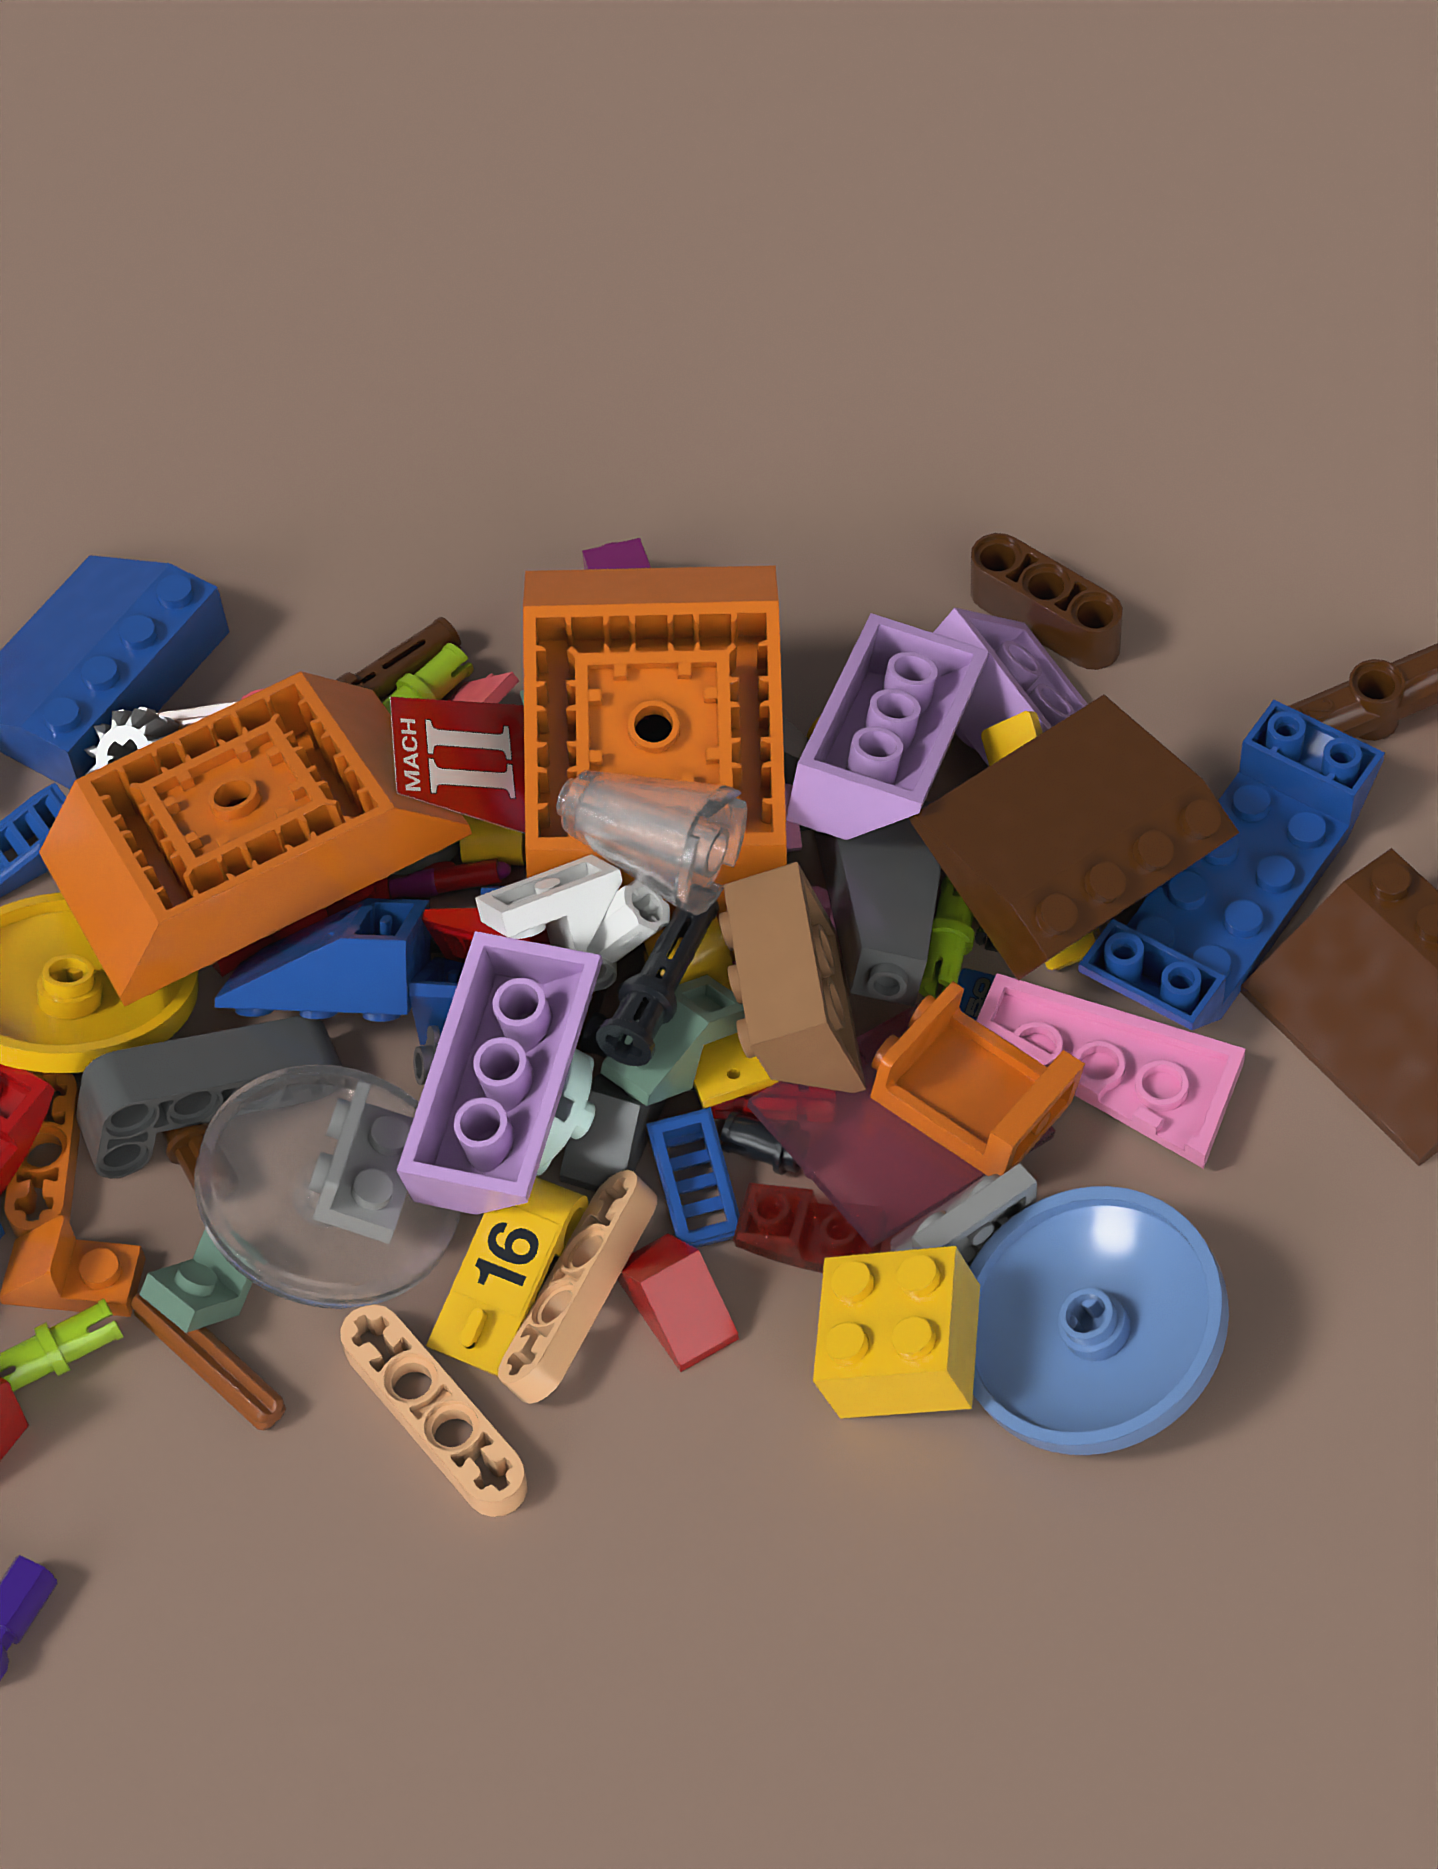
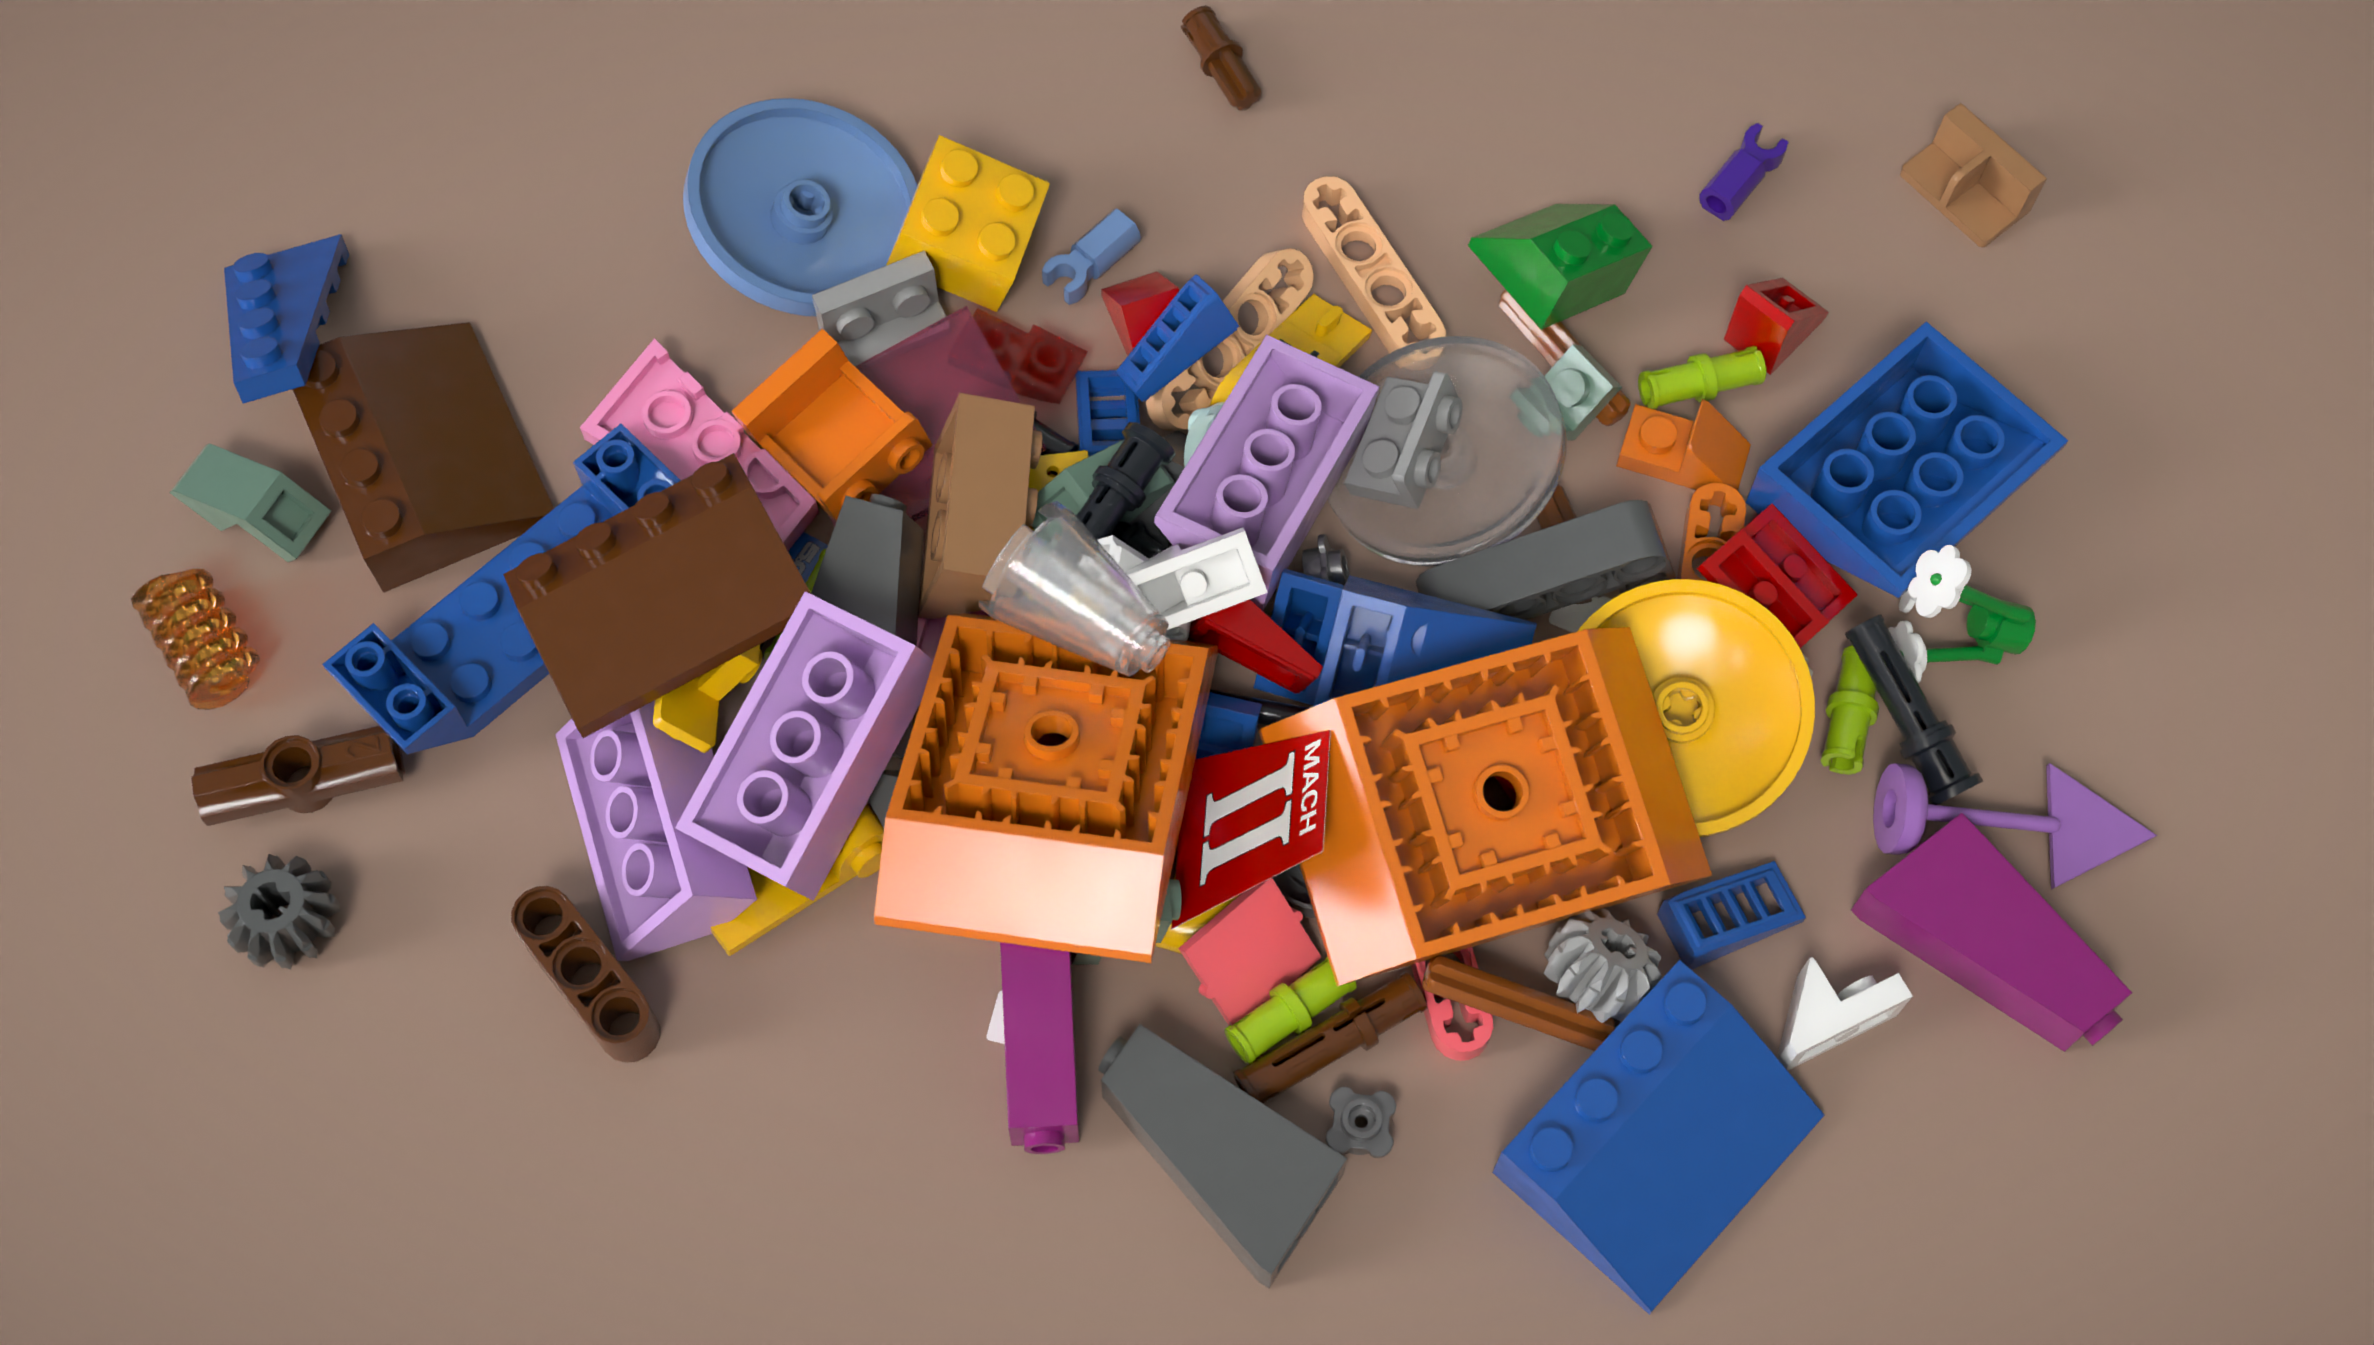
camera: 175 degrees left, 10 degrees up
none -> dark grey gear [218,854,340,970]
none -> medium blue bar [1042,208,1141,305]
none -> dark grey slope [1098,1024,1347,1288]
none -> blue slope [1115,274,1240,402]
none -> reddish brown axle [1181,6,1261,111]
none -> flat silver plate [1326,1087,1396,1158]
none -> green slope [1468,204,1653,330]

